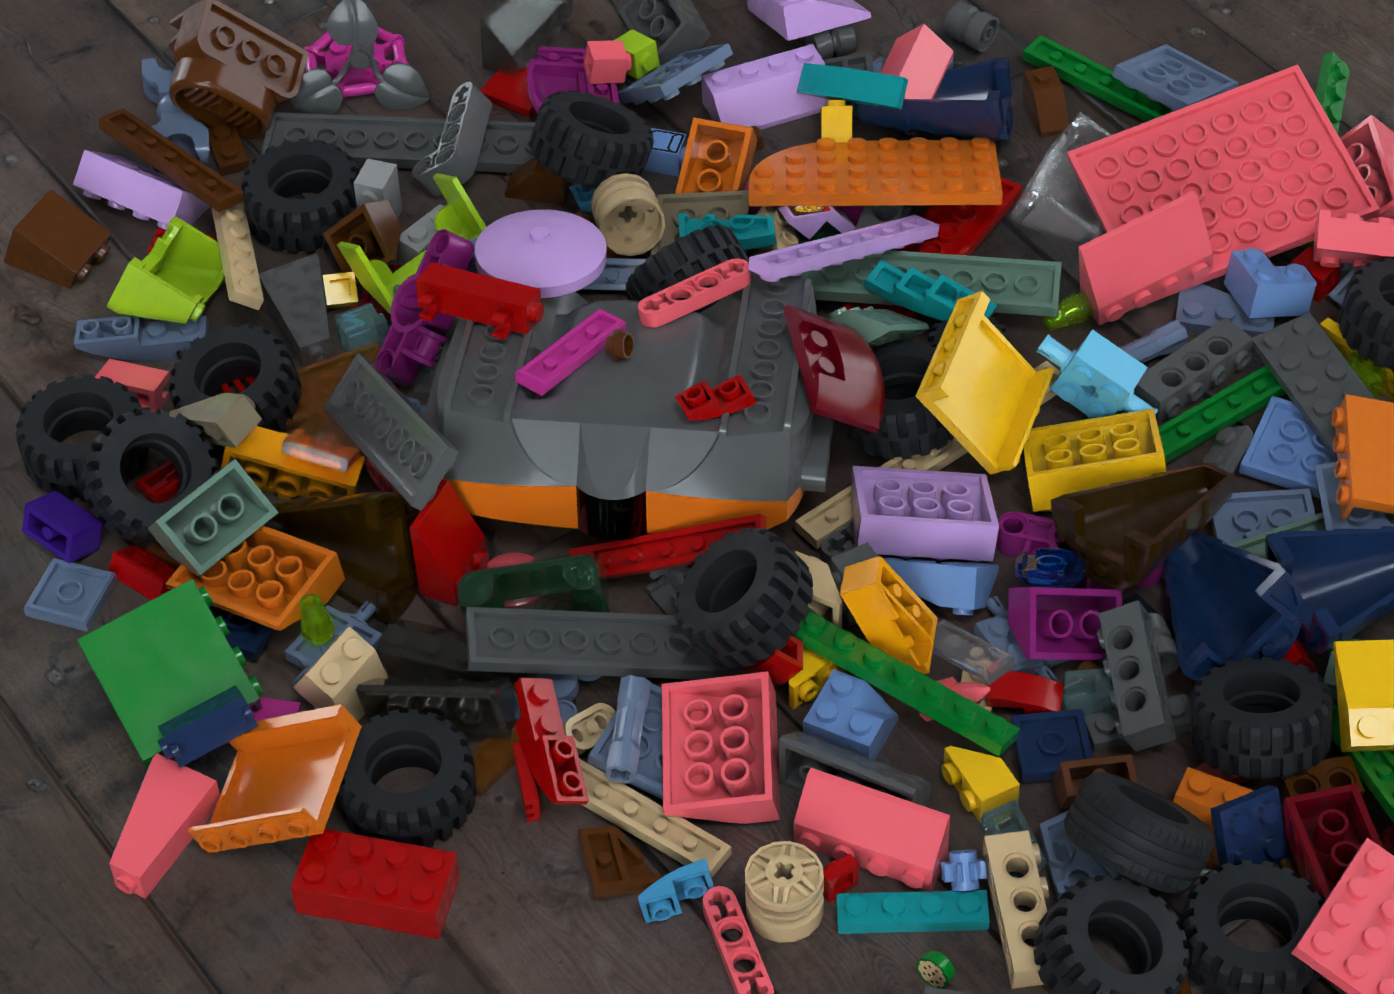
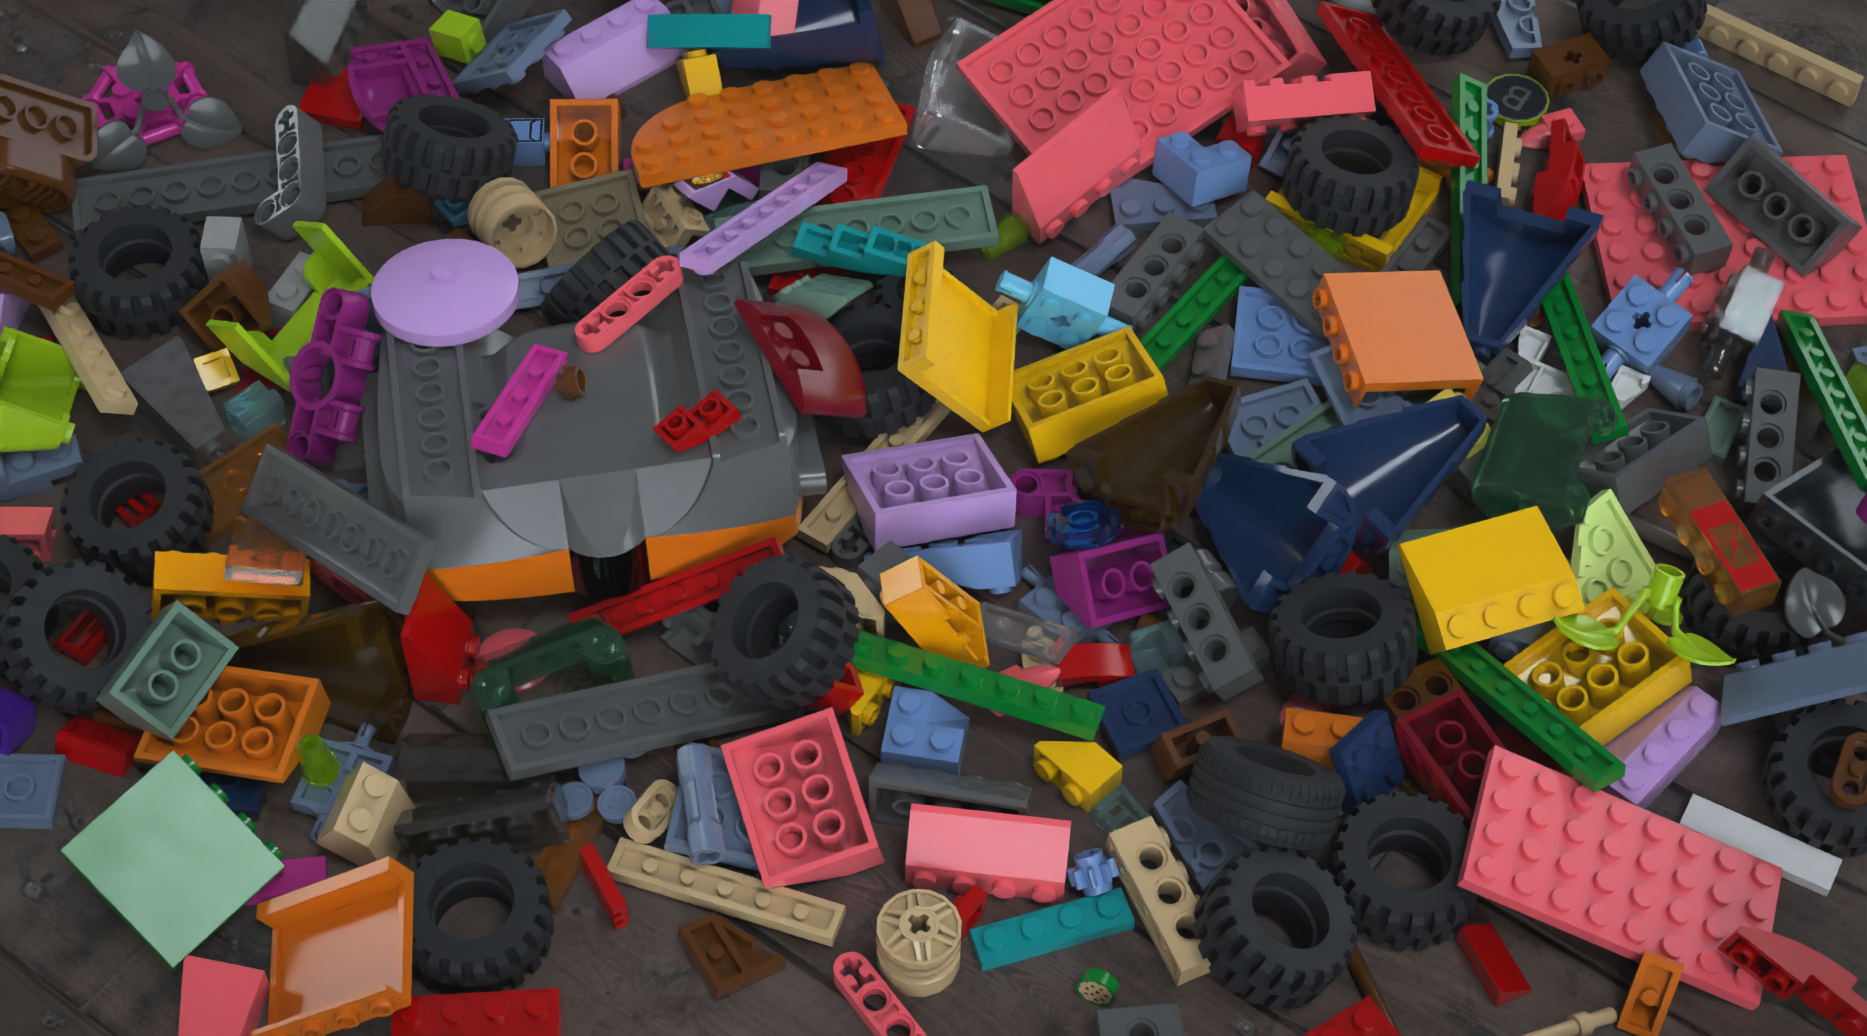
camera: 20 degrees left, 5 degrees up
dark blue brick [157,685,258,767] -> none
dark tan slope [169,393,262,447] -> none
red brick [416,262,544,340] -> none
red slope [514,677,589,805] -> none
coral brick [583,40,631,84] -> none
dark azure slope [638,858,714,923] -> none
teal wing [678,213,777,250] -> none

